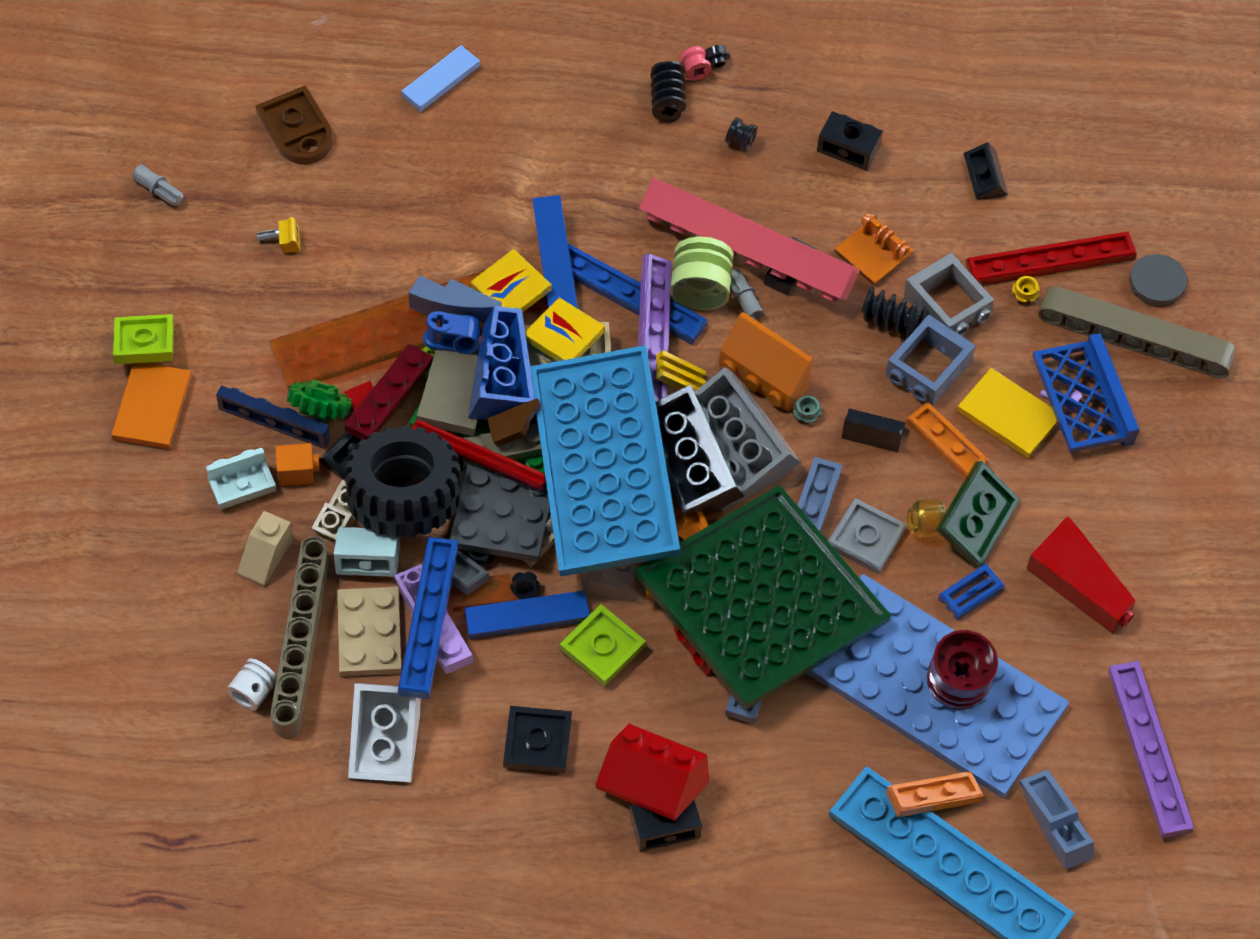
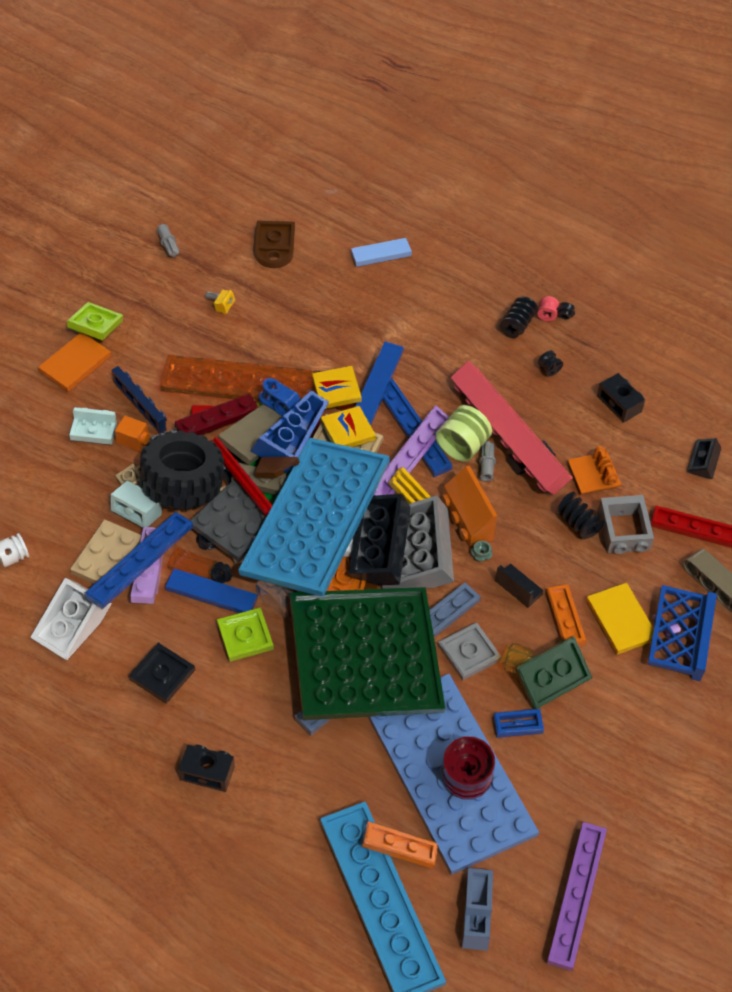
camera: 30 degrees right, 5 degrees down
tan slope [237,511,293,587] -> none
dark tan beam [271,536,329,738] -> none
green gear [286,380,351,421] -> none
sand blue slope [408,275,502,323] -> none
dark grey tile [452,550,490,595] -> none
red slope [596,723,710,821] -> none
sand blue window [885,315,976,406] -> none
yellow plate [1012,276,1040,303] -> none
red slope [1027,516,1136,634] -> none

